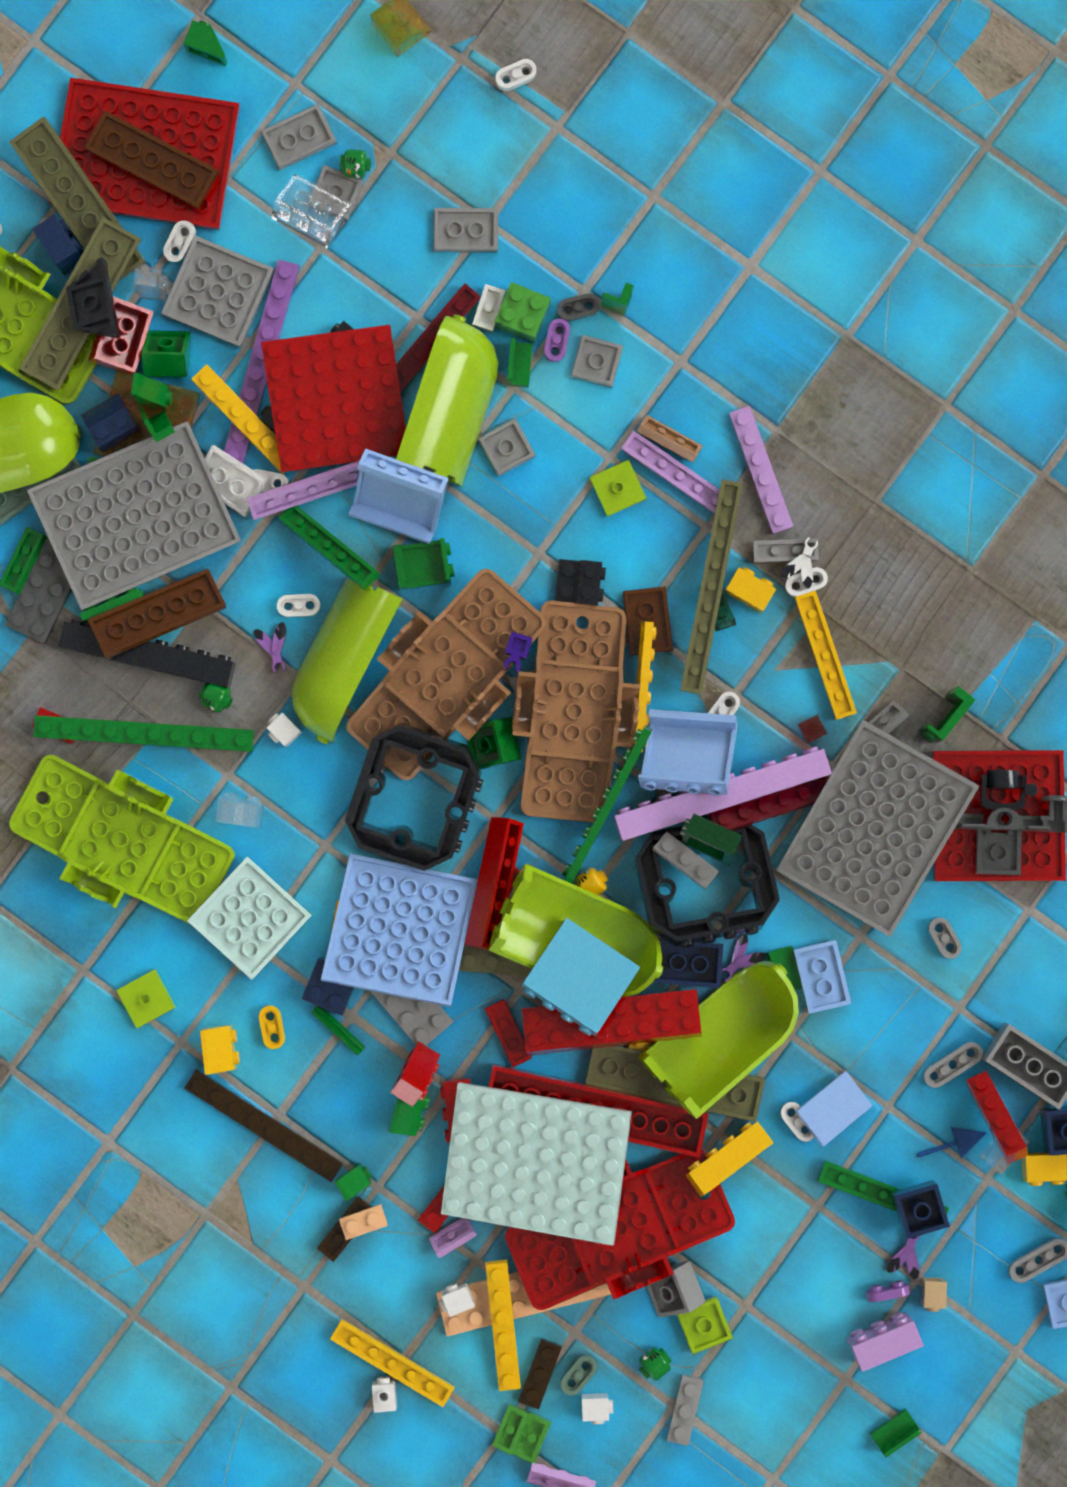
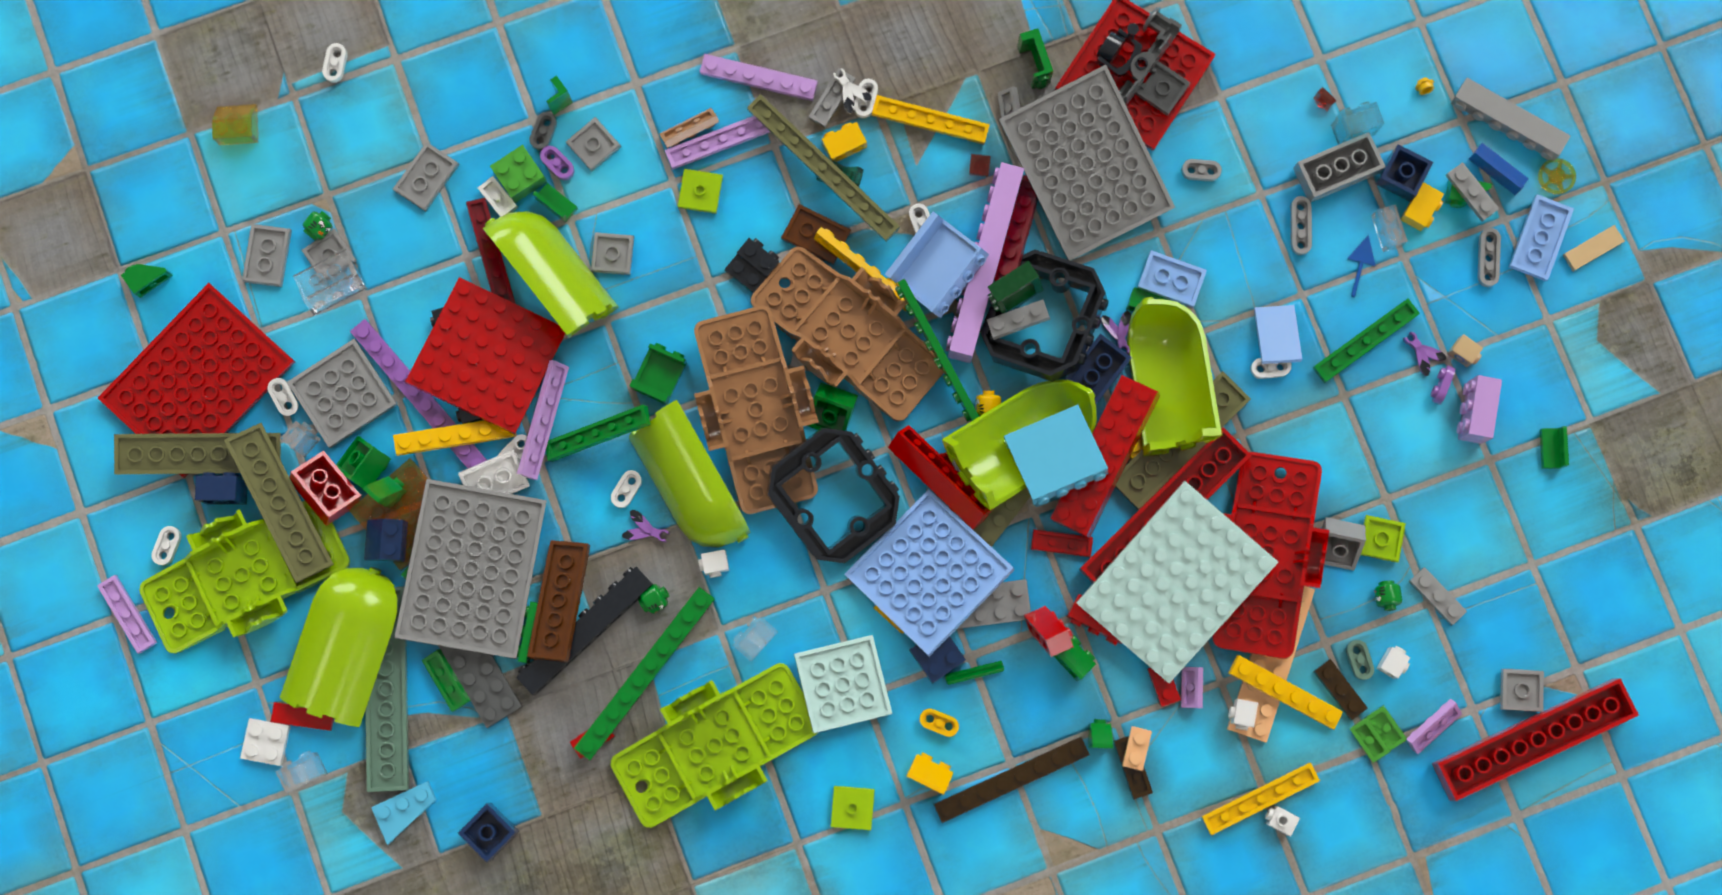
camera: 55 degrees left, 5 degrees down
black wing [66,257,121,339] -> none
reddish brown plate [84,111,220,210] -> none
green panel [137,405,175,443] -> none
light blue panel [349,449,448,544] -> none
dark purple plate [504,632,533,673] -> none
yellow brick [685,1121,774,1197] -> none
dark blue brick [891,1180,950,1239] -> none
red brick [966,1071,1028,1164] -> none

